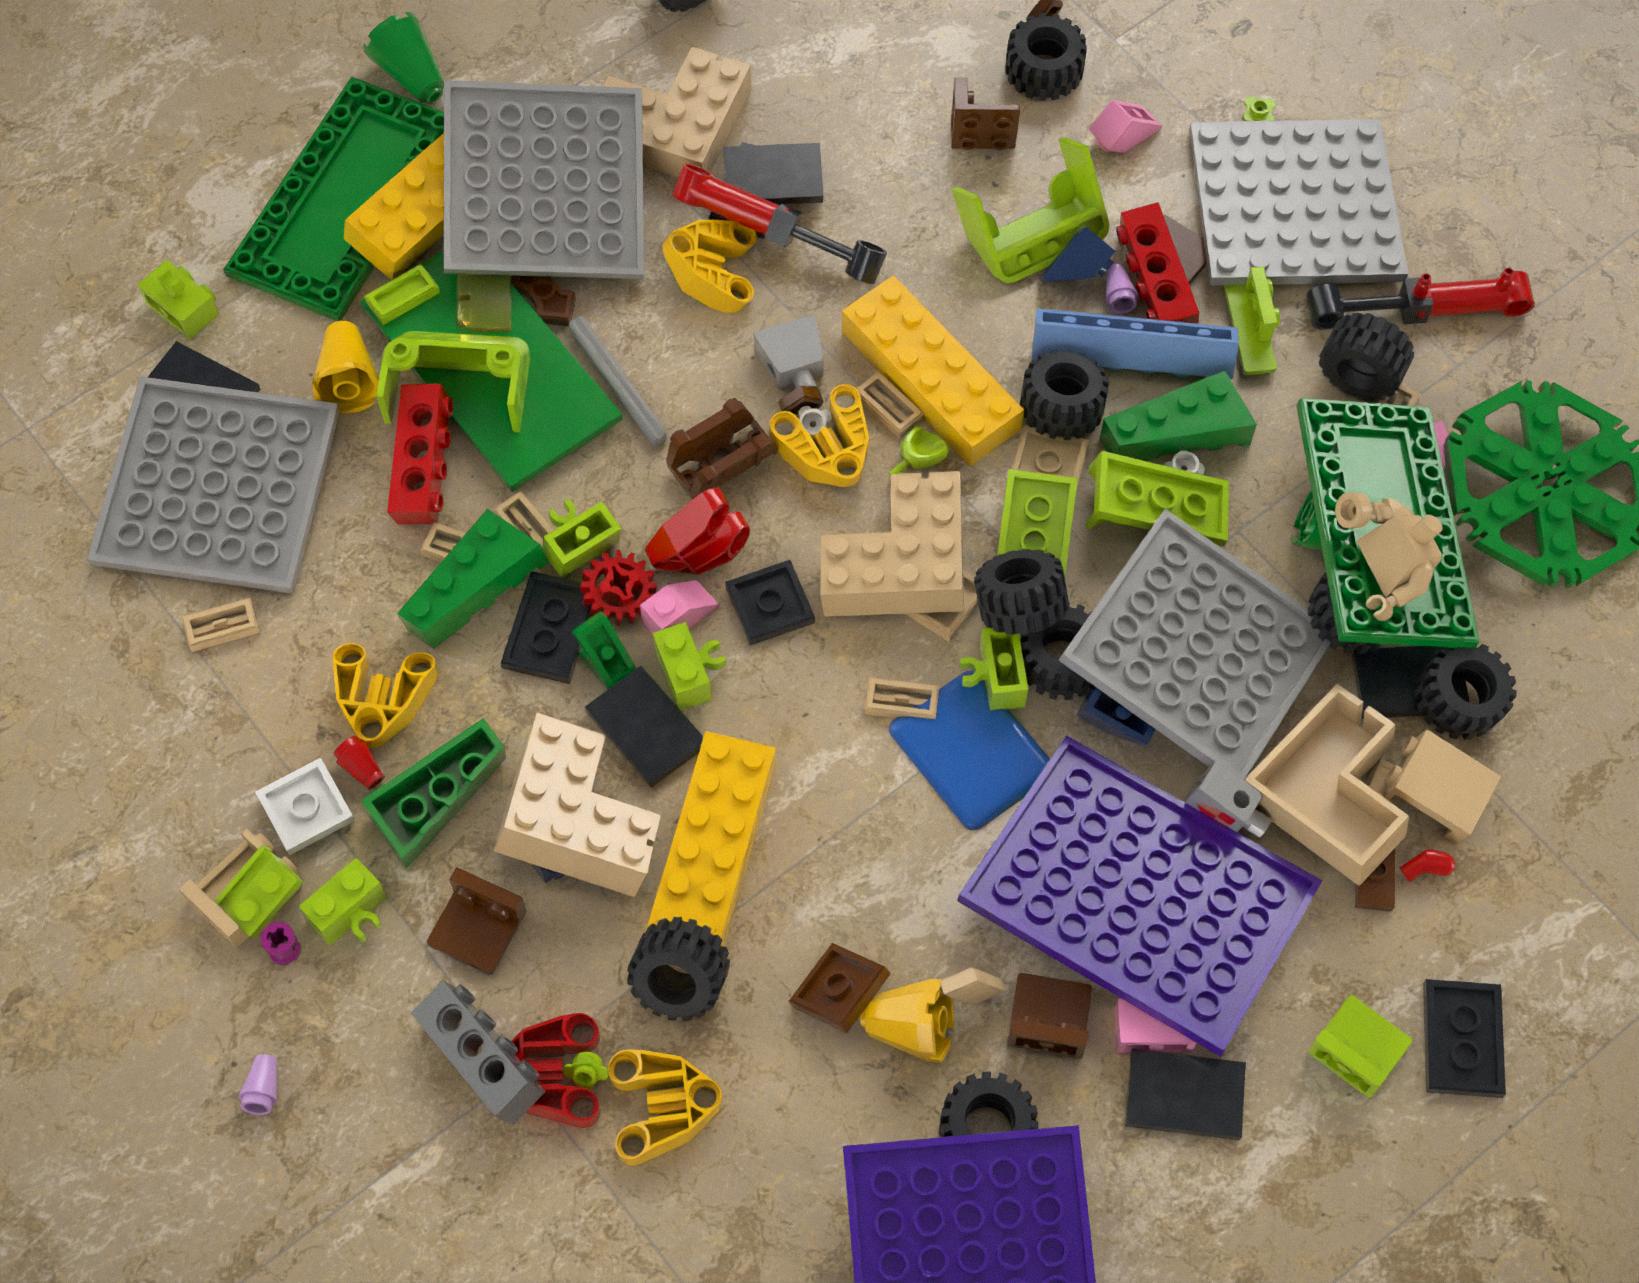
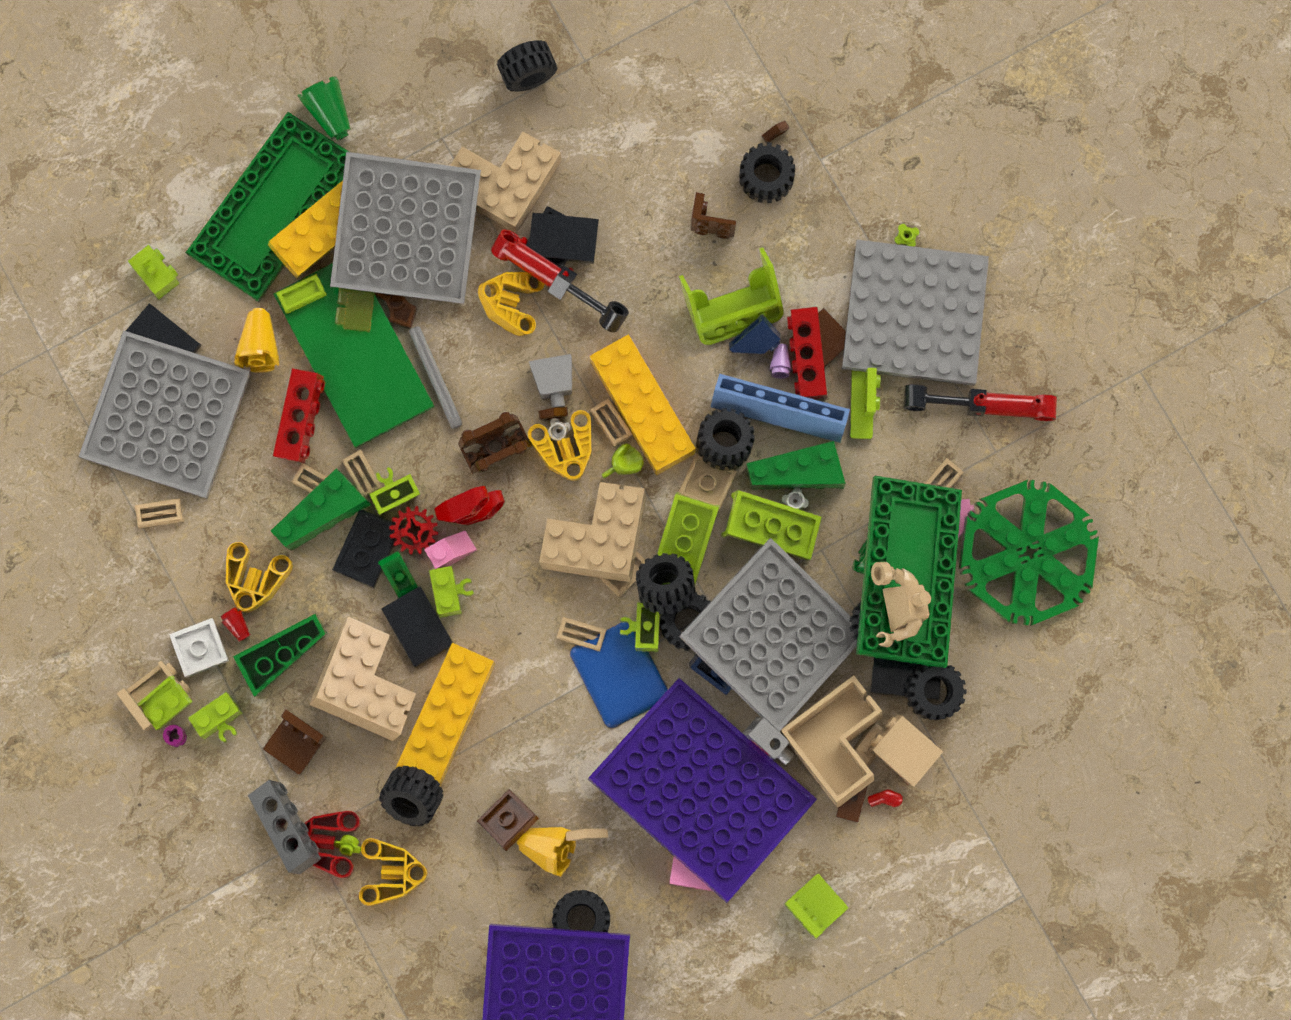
camera: 10 degrees right, 15 degrees up
lavender cone [238,1054,278,1115] -> none
lime windscreen [376,331,530,433] -> none
black tile [725,560,815,646] -> none
reddish brown bracket [1007,973,1092,1059] -> none
bright pink slope [1088,99,1162,153] -> none
black tile [1125,1049,1246,1140] -> none
black tyre [1319,312,1414,401] -> none
black tile [1423,979,1506,1098] -> none

